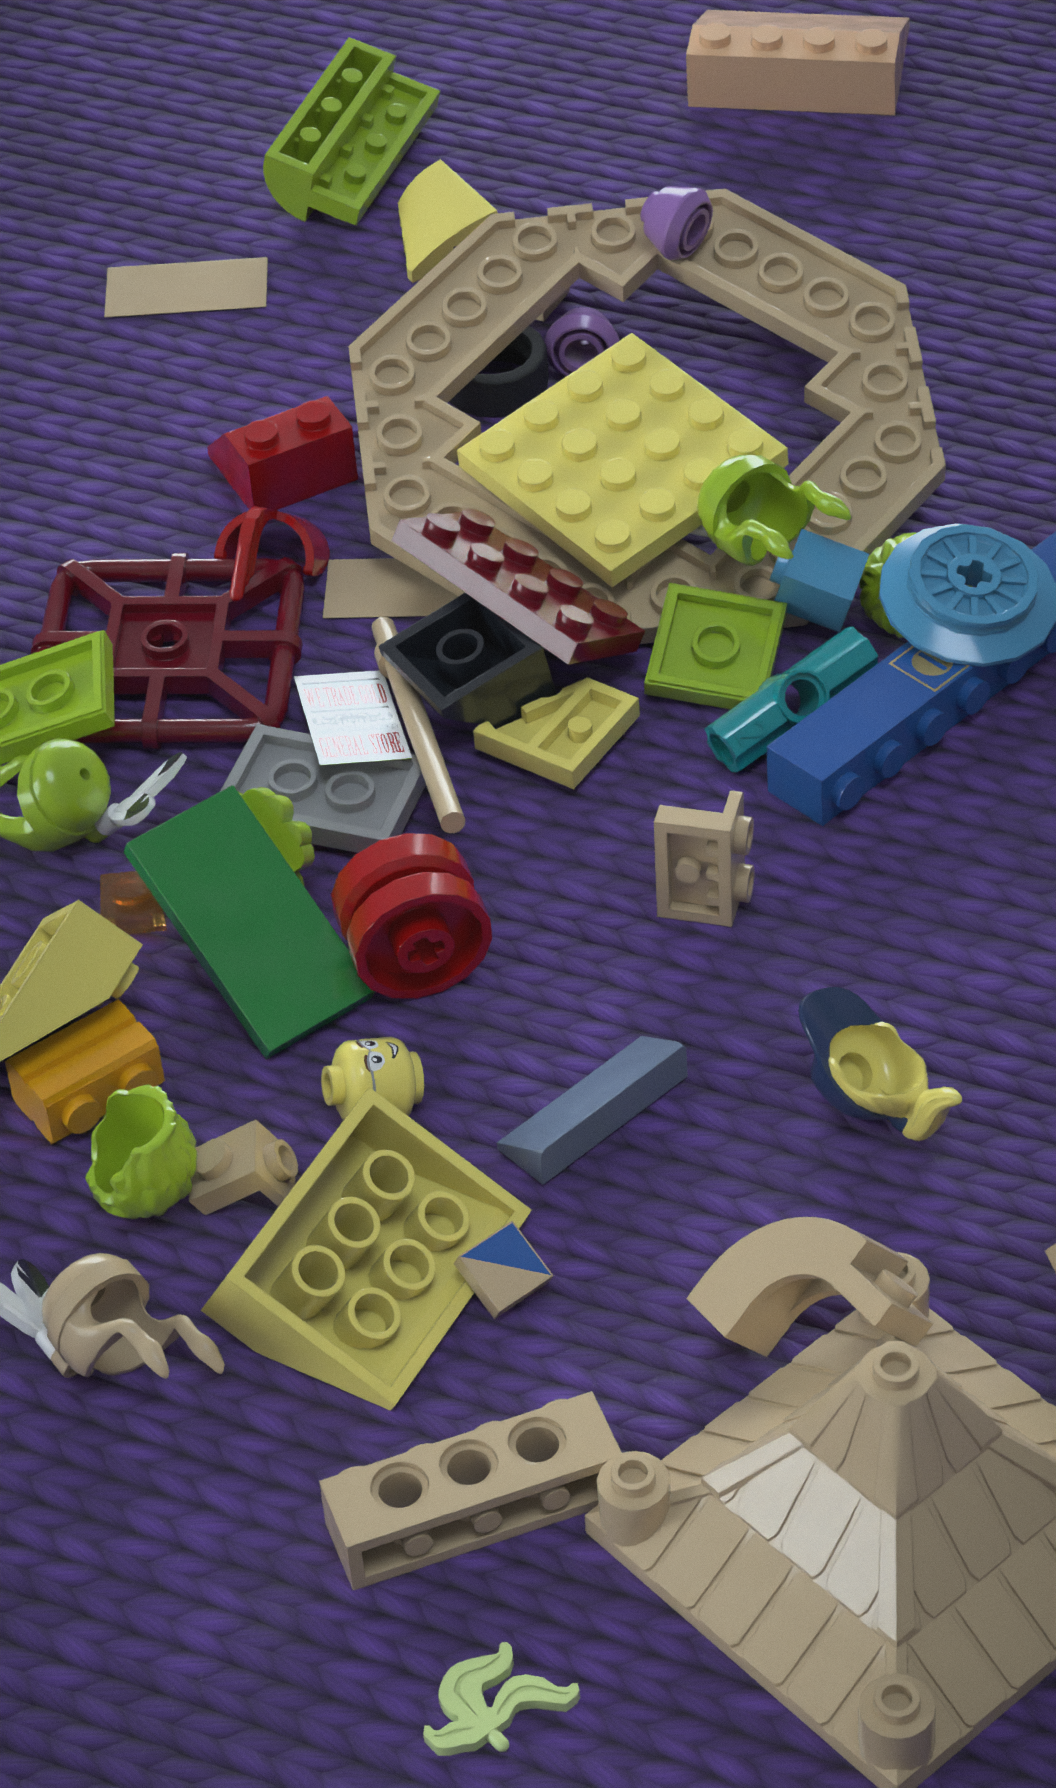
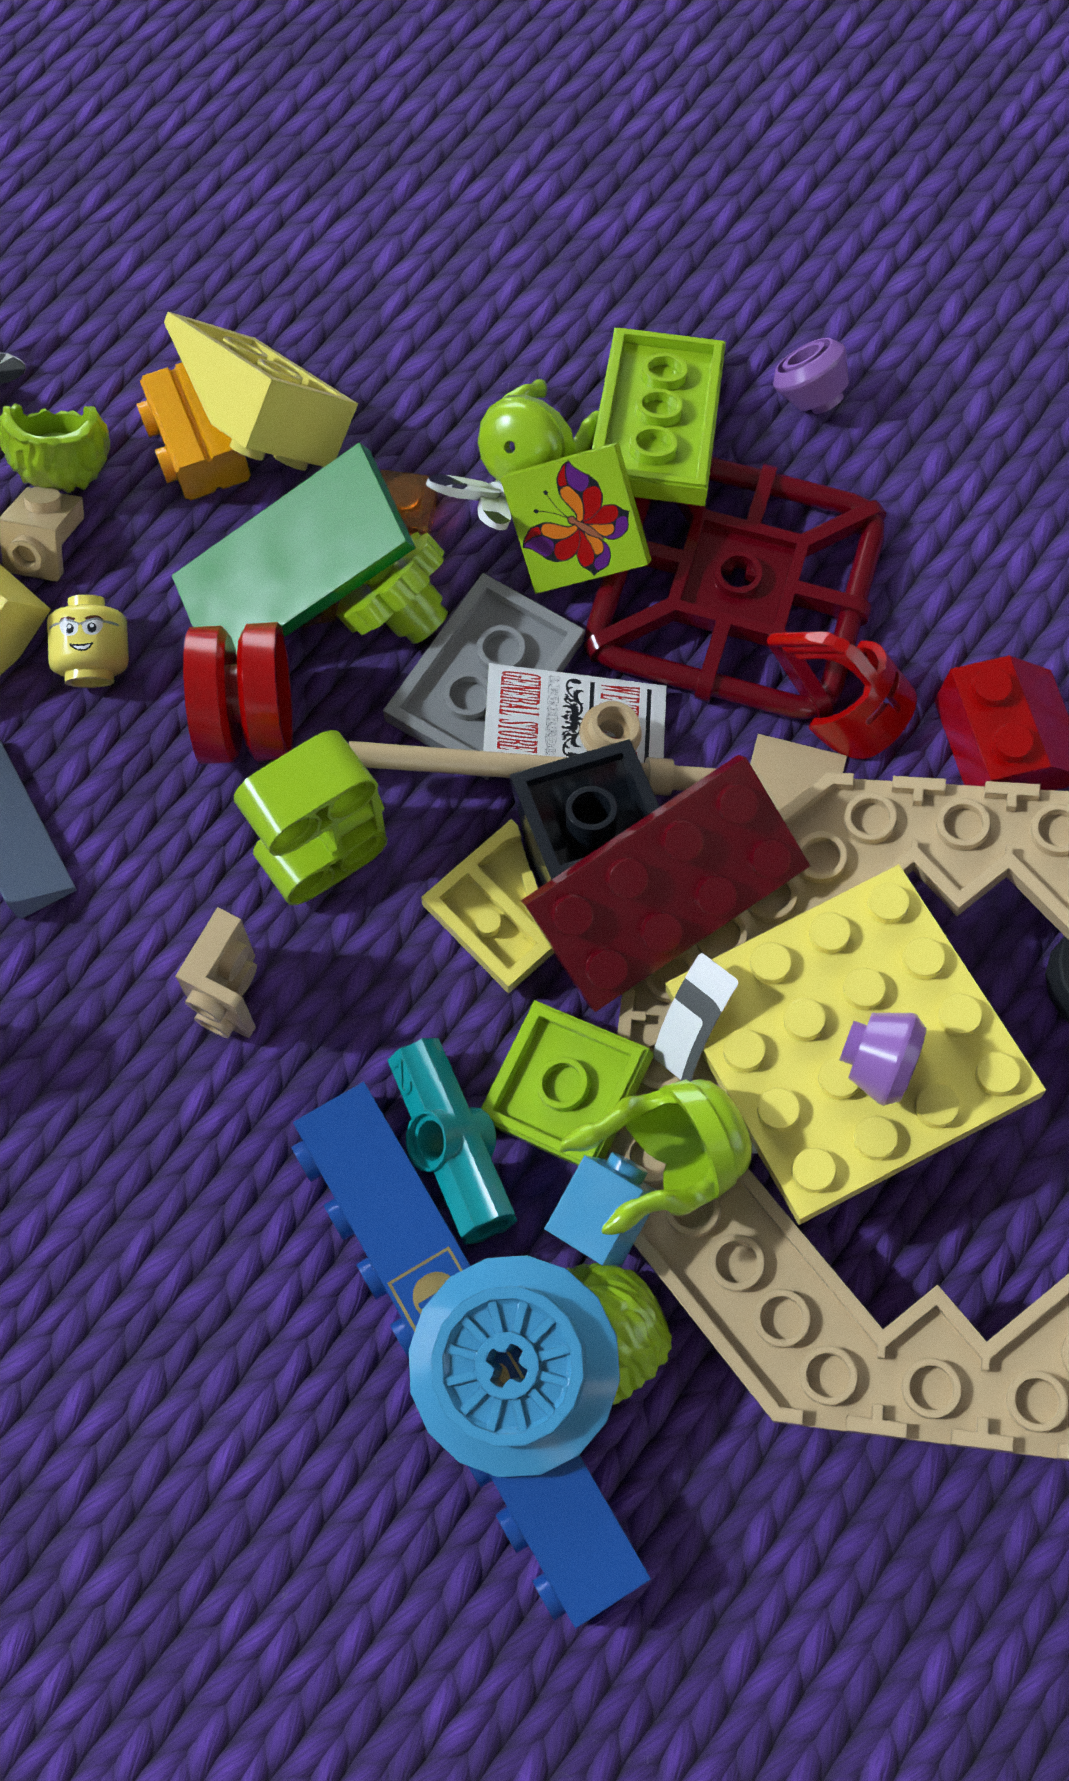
camera: 100 degrees right, 25 degrees up
none -> lime beam [234,730,388,905]
none -> lime tile [500,442,651,594]
none -> tan plate [579,701,642,752]
none -> white sticker [653,953,738,1082]
none -> medium lavender cone [839,1013,927,1106]

